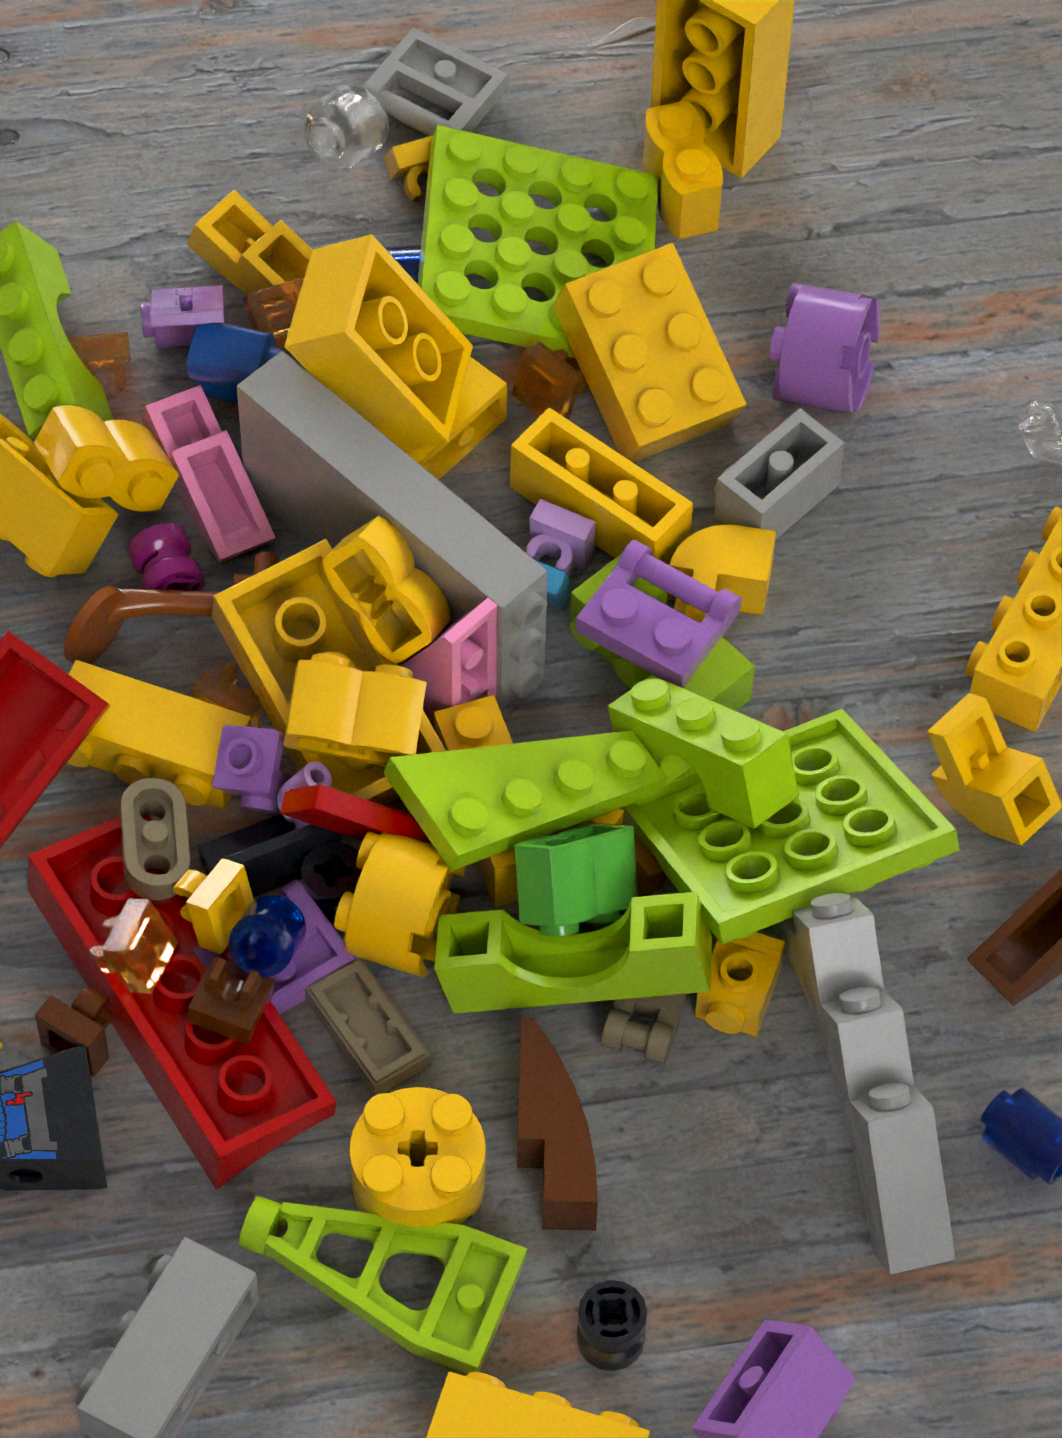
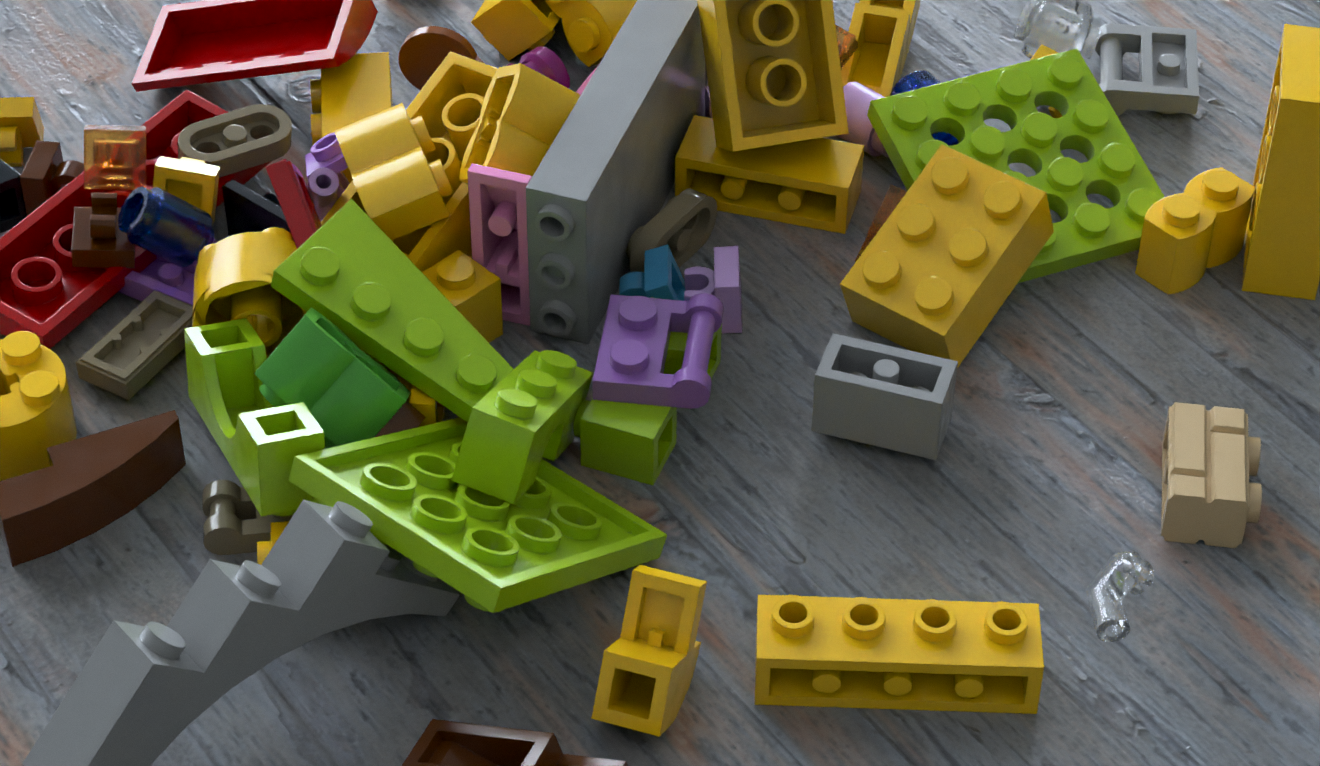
camera: 65 degrees right, 15 degrees down
yellow brick [510,407,693,565] -> none
yellow brick [667,524,776,623] -> none
medium lavender brick [770,282,880,413] -> none
none -> tan brick [1161,402,1262,548]

